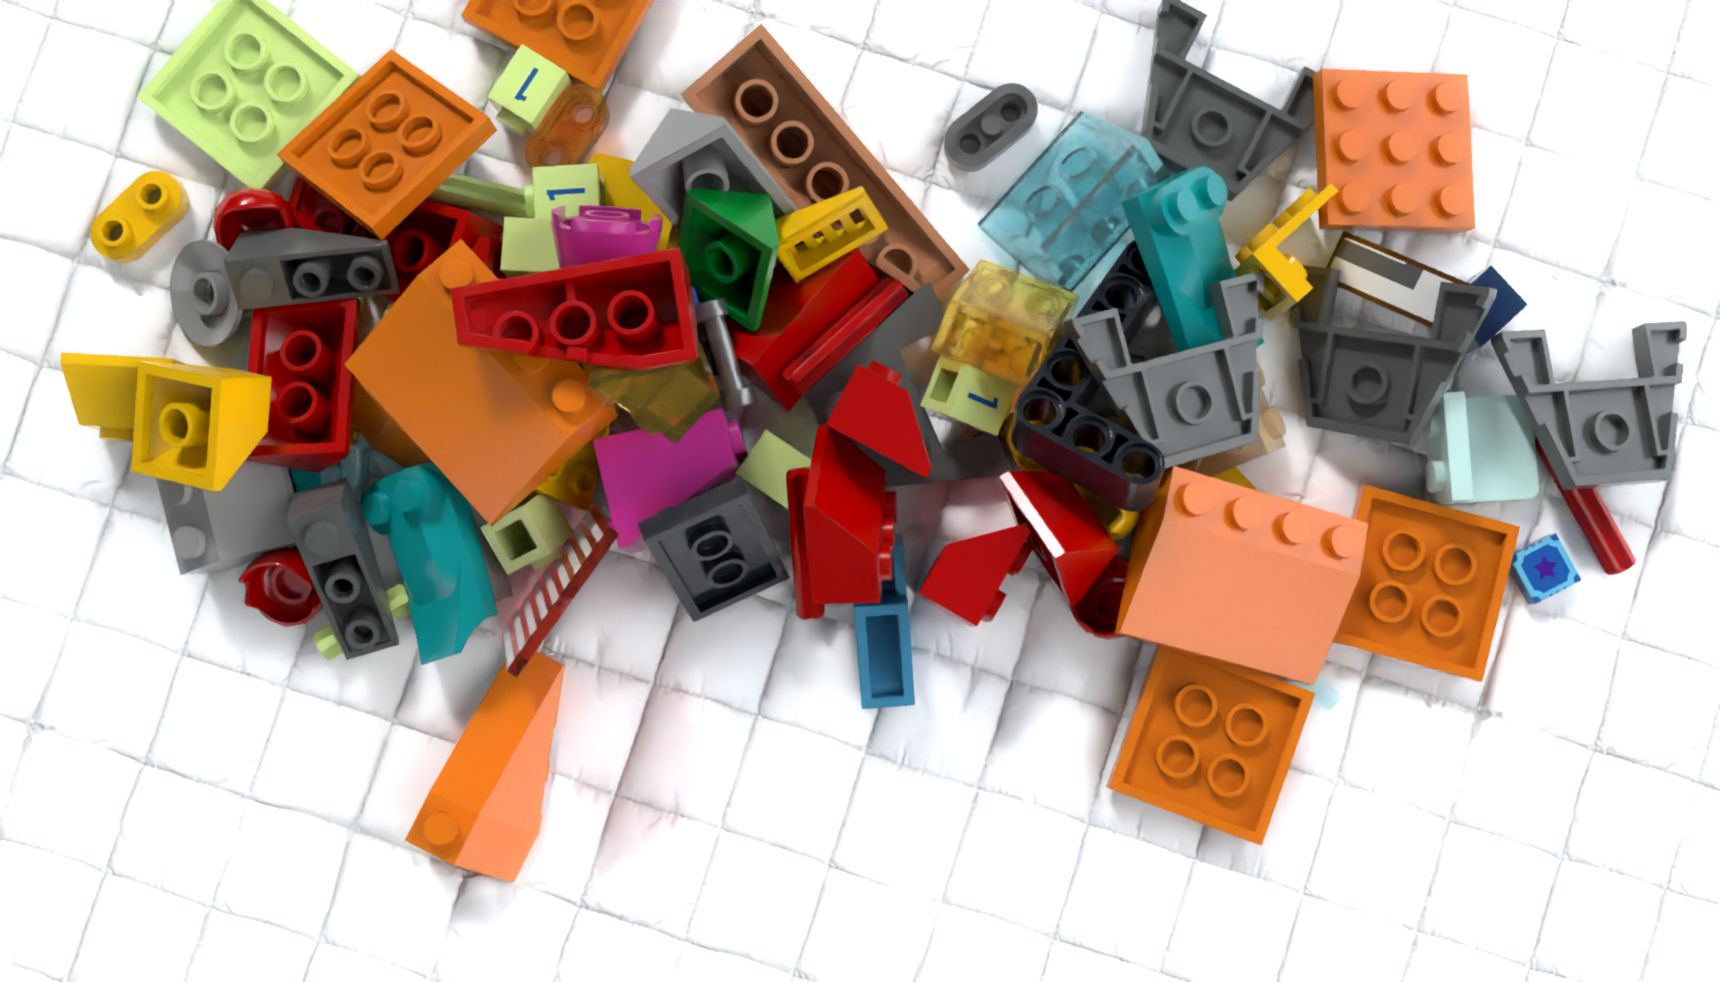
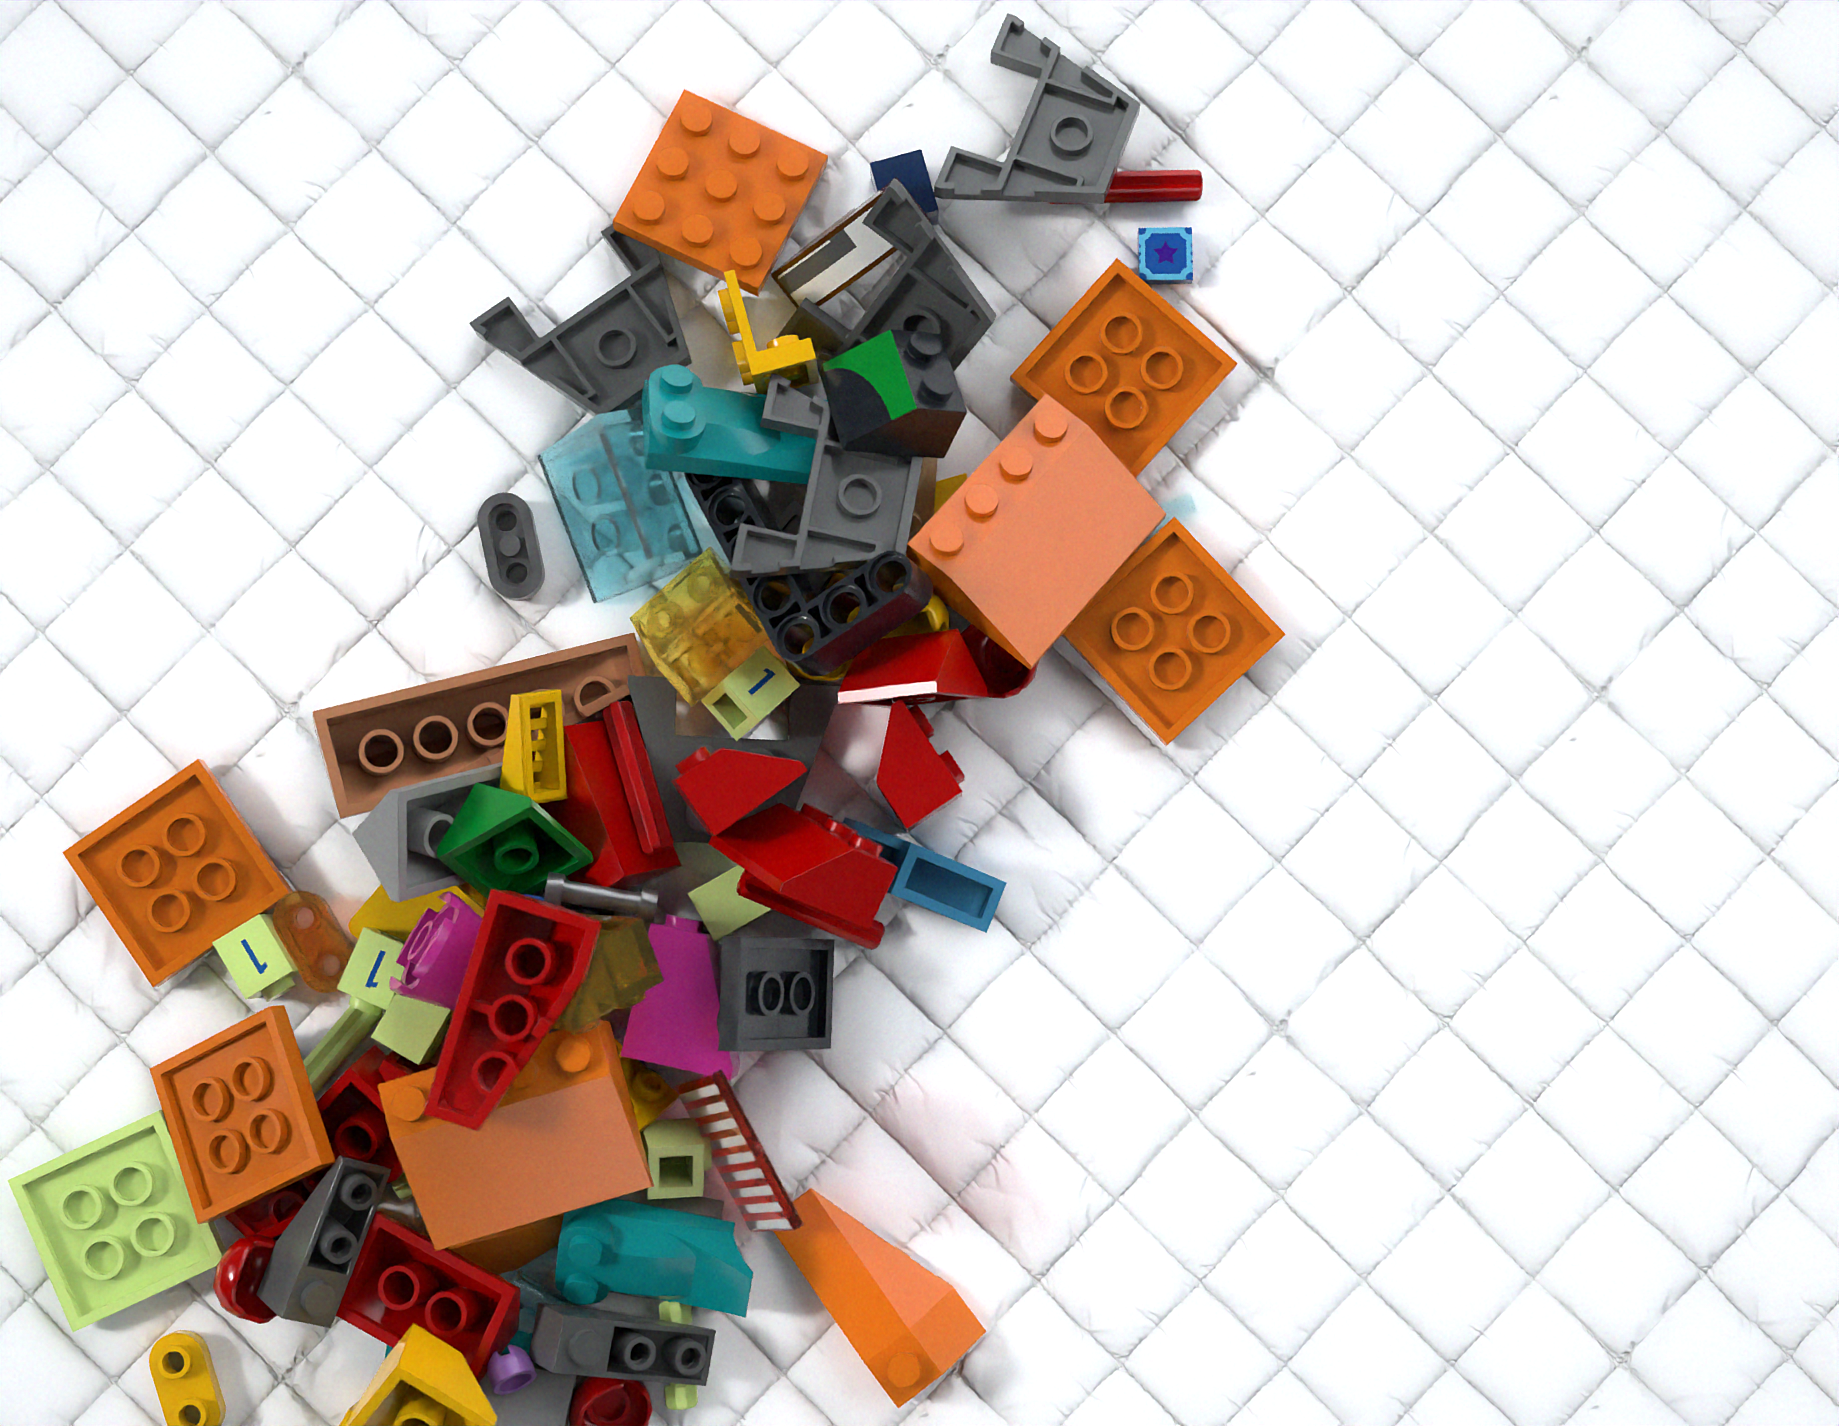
camera: 60 degrees left, 0 degrees up
light grey dish [170,240,243,347] -> none
light aqua bracket [1422,391,1539,505] -> none
none -> medium lavender hinge [487,1345,537,1395]
none -> black slope [819,329,967,459]

